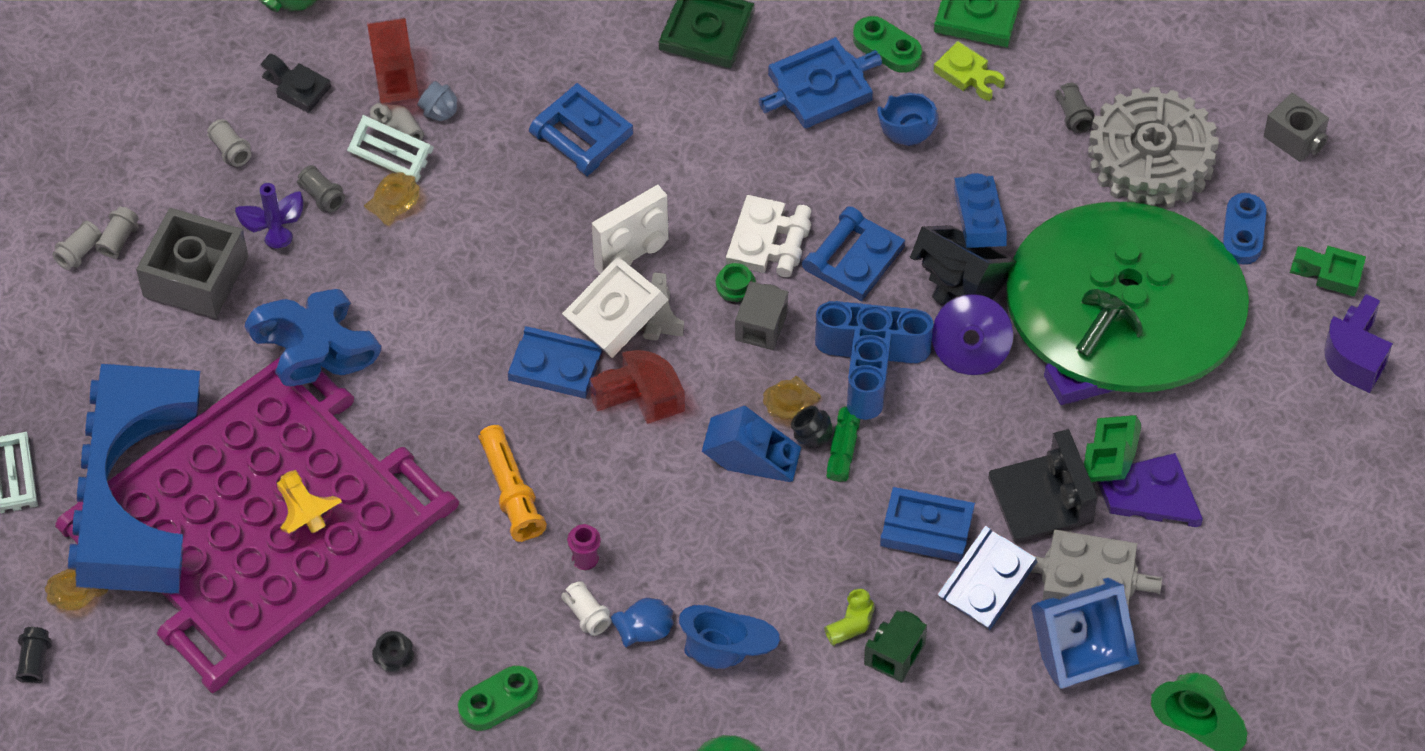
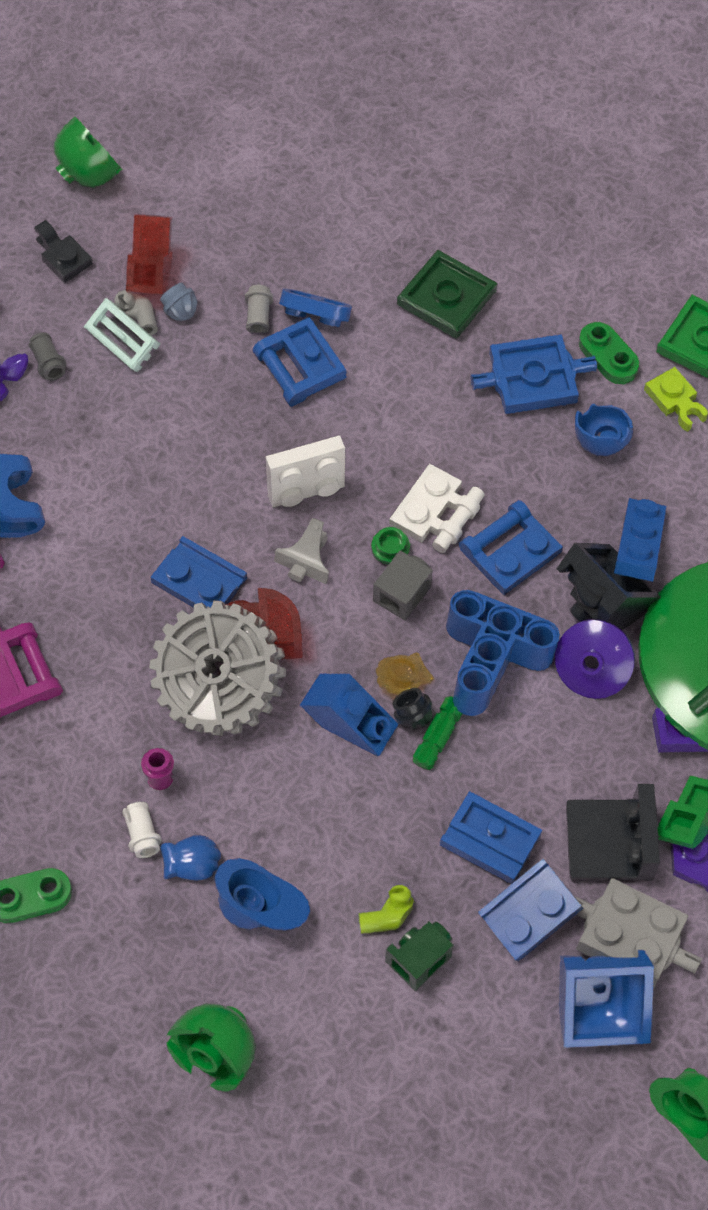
camera: 15 degrees right, 5 degrees up
clear yellow animal [364,172,420,226] -> none
light orange pin [478,425,547,542] -> none
white plate [562,256,668,358] -> none
none -> light grey piece [149,601,286,736]
none -> light grey pin [245,285,273,333]
none -> blue plate [279,288,352,327]

